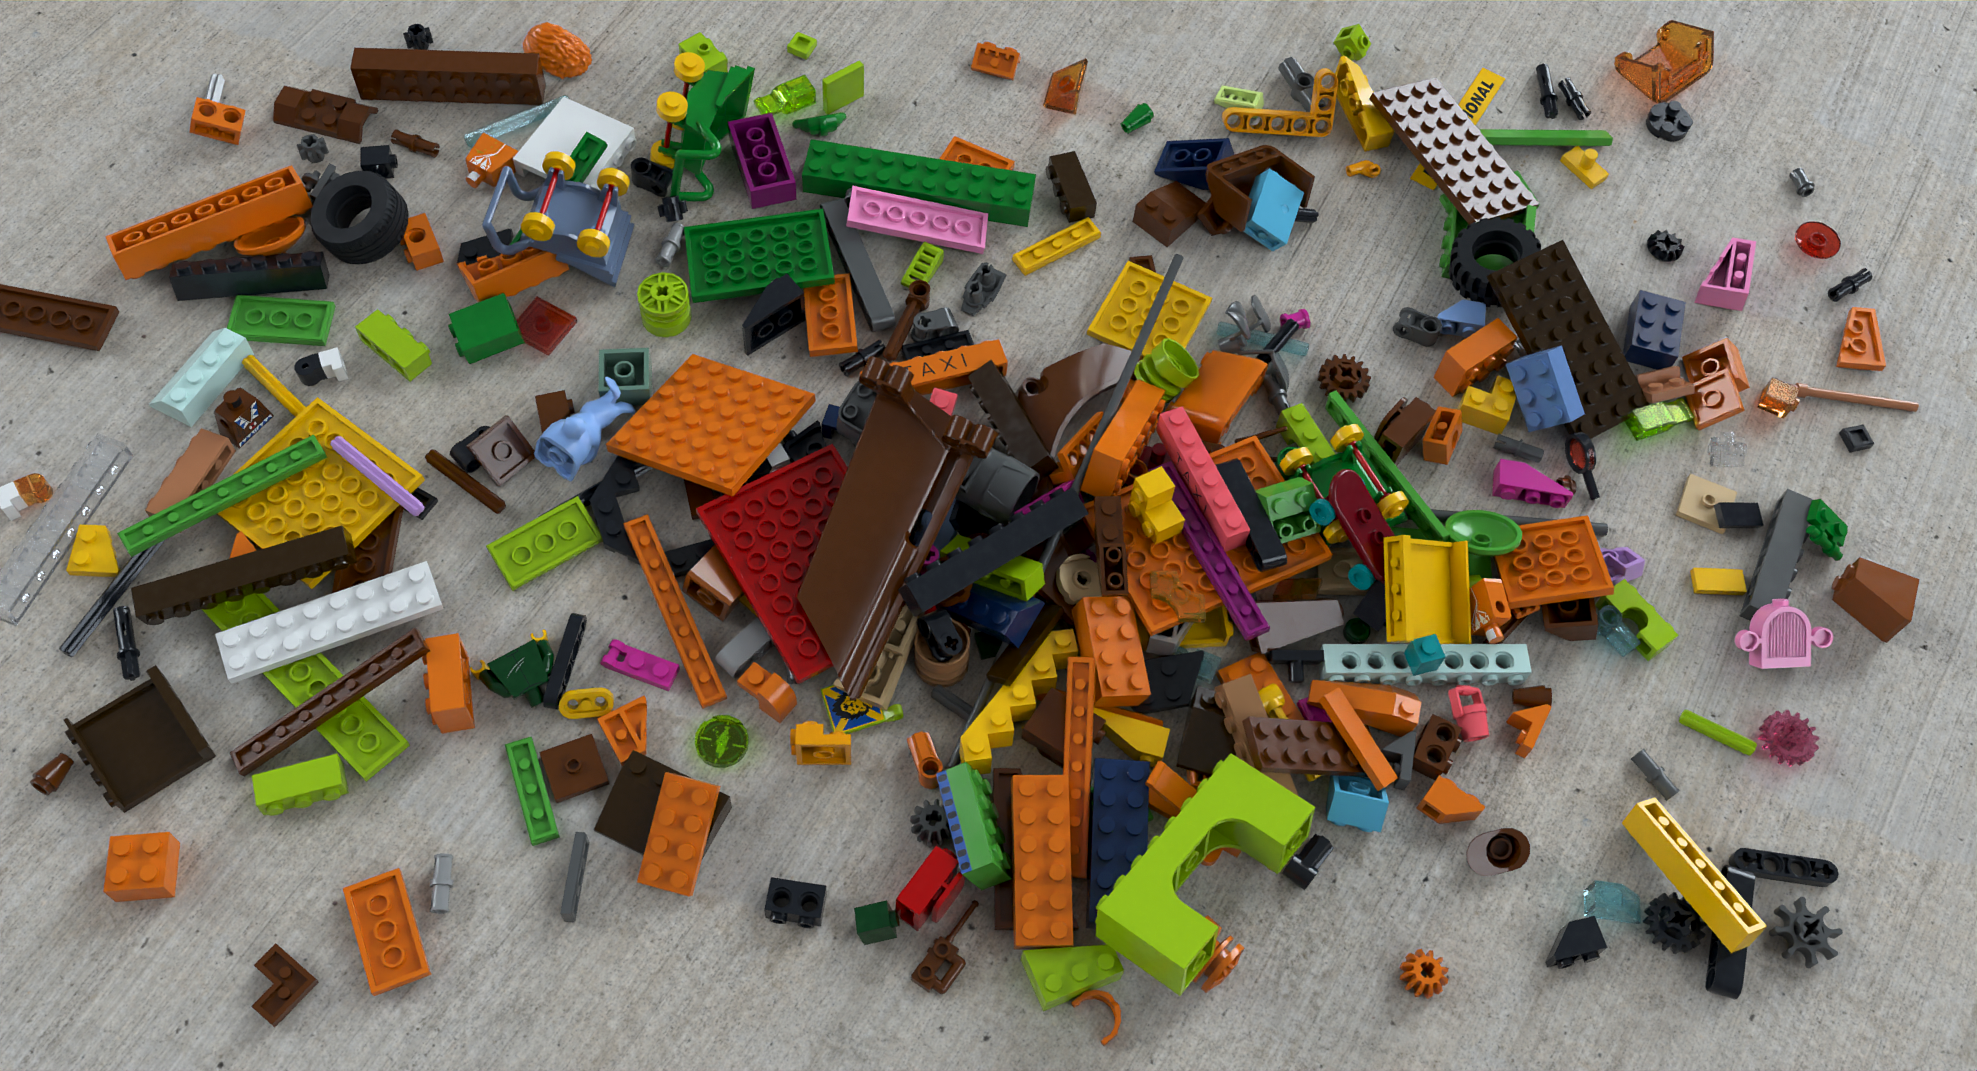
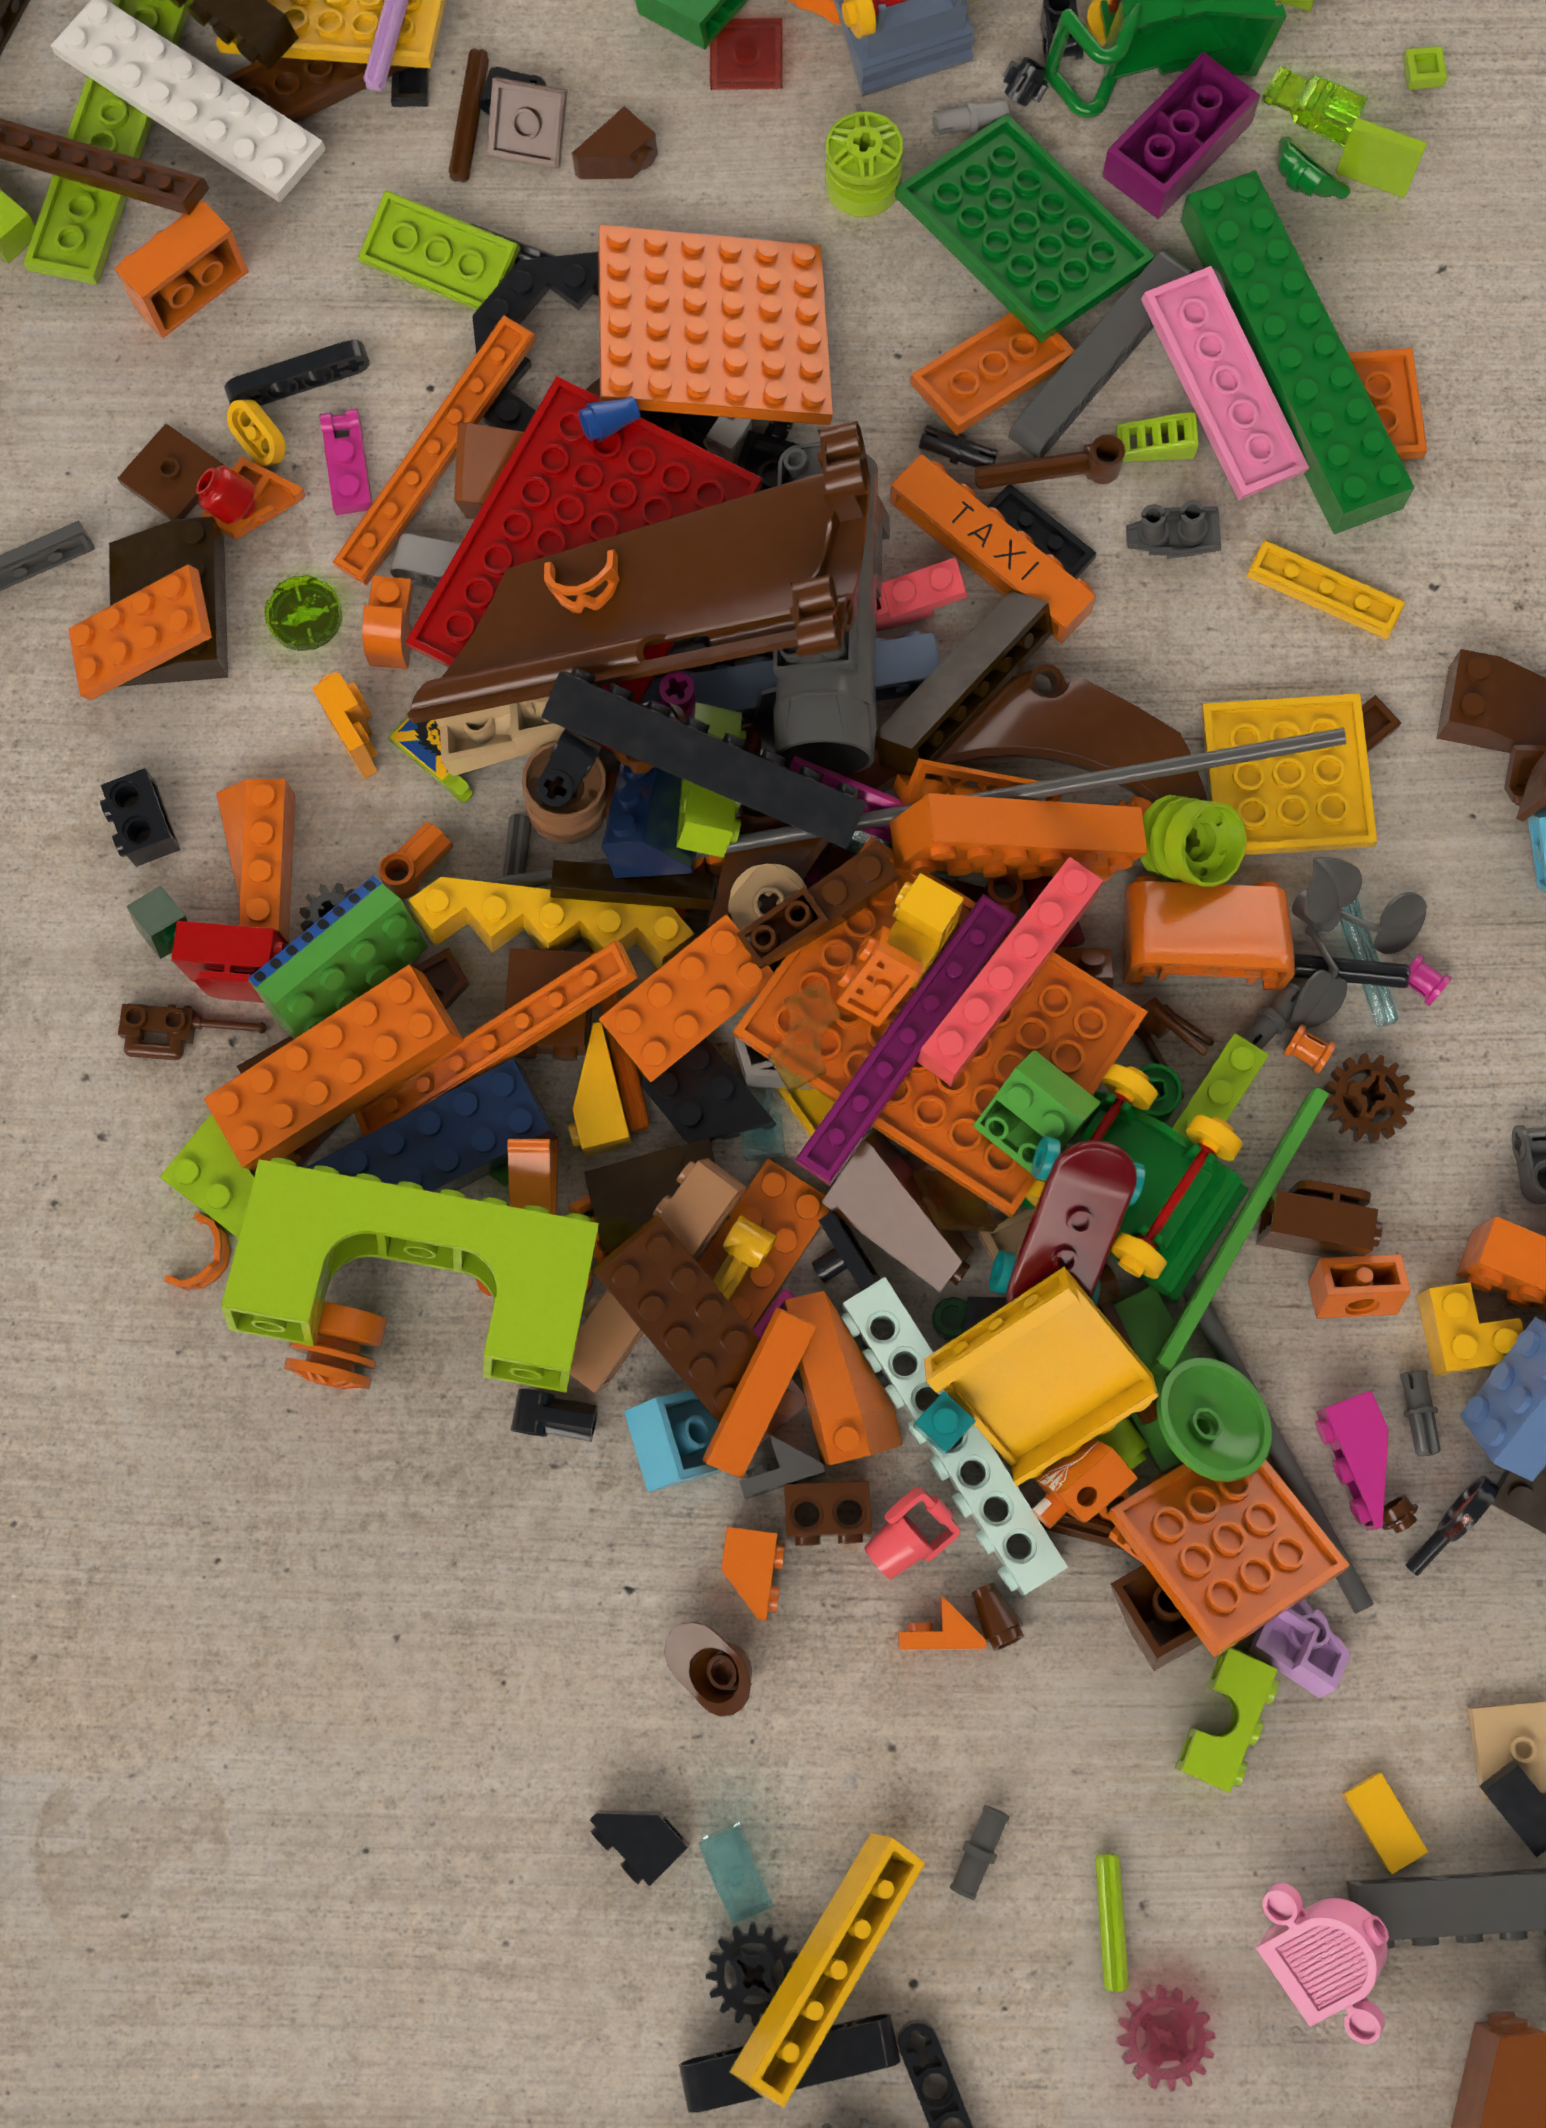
camera: 70 degrees right, 15 degrees up
dark green torso [470,629,554,708] -> none
bright green tile [505,736,560,846] -> none
light blue animal [534,376,637,482] -> none
sand green brick [598,348,652,406] -> none
black slope [742,274,806,356] -> none
dark grey piece [911,307,959,342] -> none
dark brown brick [1045,151,1097,223] -> none
black beam [1215,458,1287,572] -> none
orange gear [1400,949,1449,999] -> none
clear light blue piece [1597,605,1641,657] -> none
none -> red head [196,465,256,524]
none -> orange wedge [216,778,295,944]
none -> orange helmet [544,549,619,614]
none -> blue cone [579,396,640,442]
none -> orange bracket [836,926,924,1027]
none -> orange bush [1282,1024,1337,1075]

